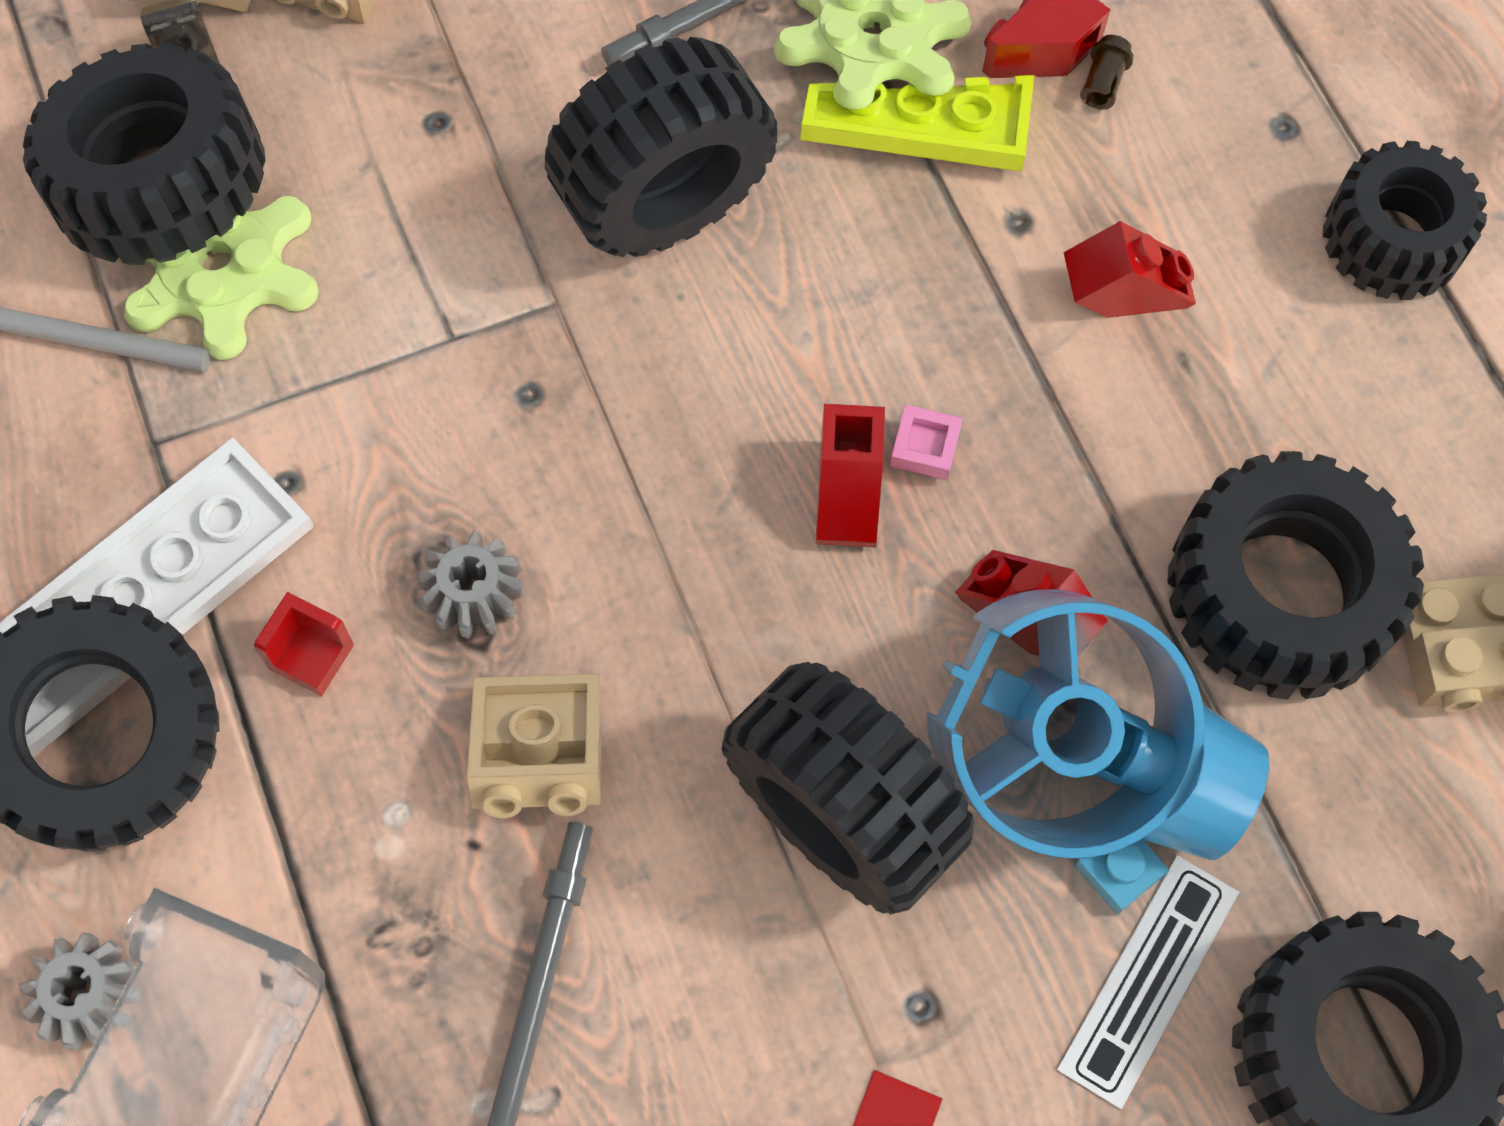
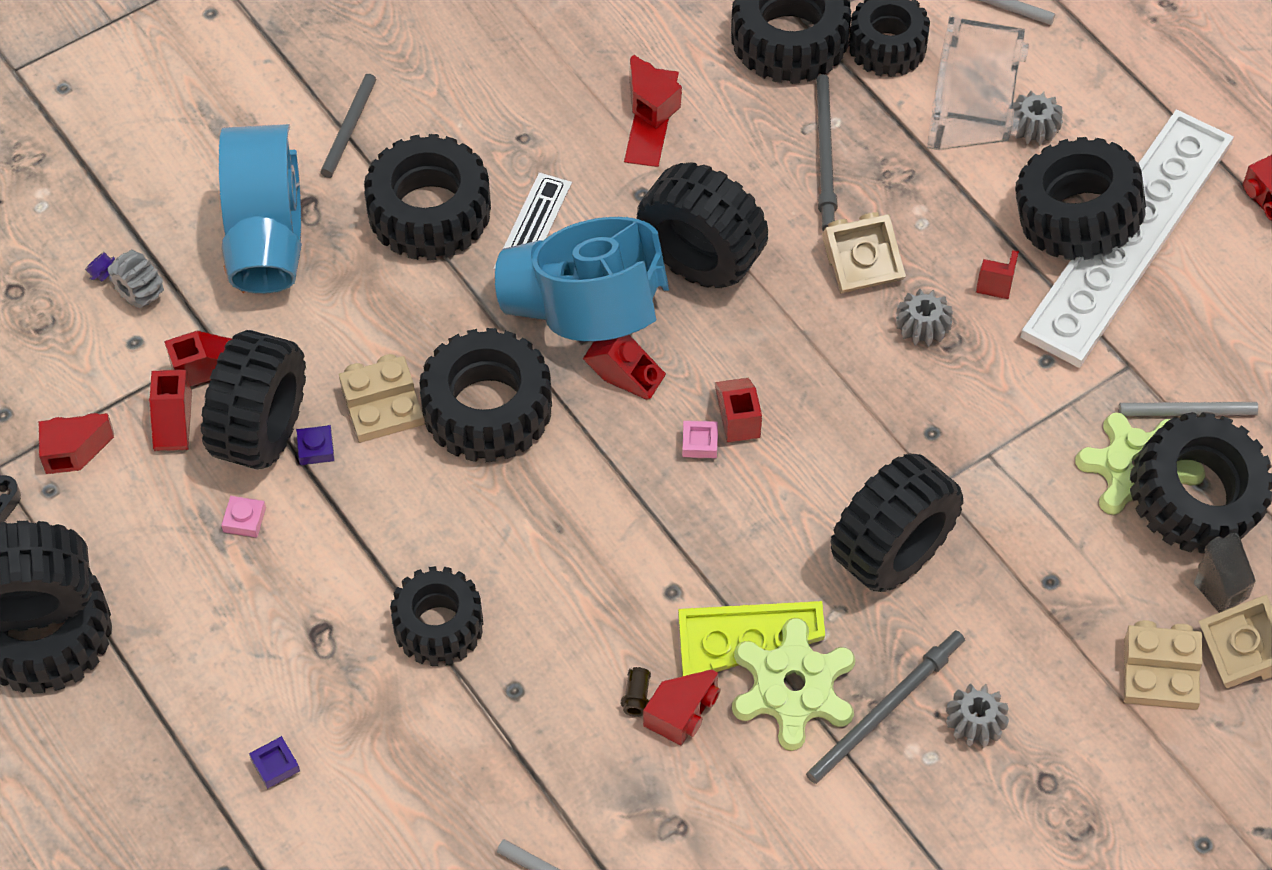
camera: 170 degrees right, 10 degrees down
red slope [1063,221,1196,318] -> none

